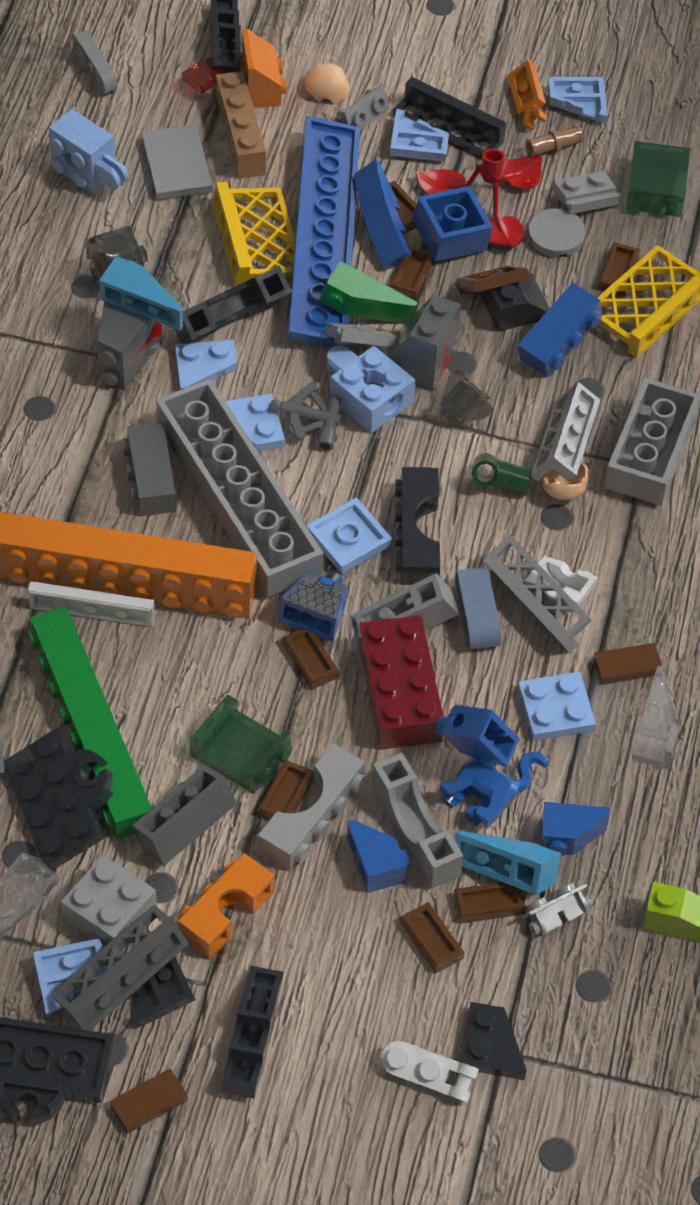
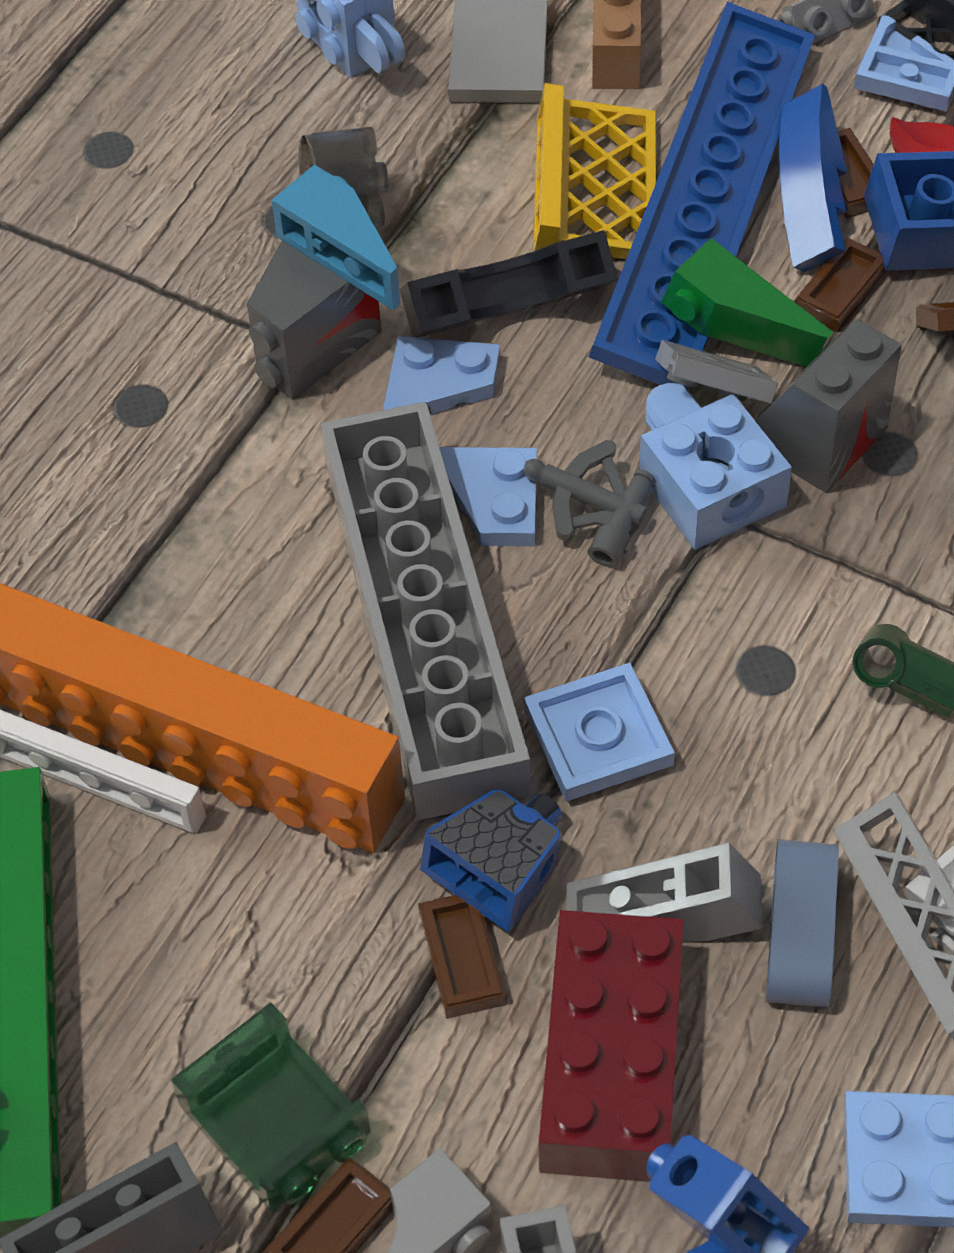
camera: 20 degrees right, 0 degrees up
dark grey brick [122,422,176,516] -> none
black arch [395,467,440,585] -> none
clear smoke brick [440,368,495,424] -> none

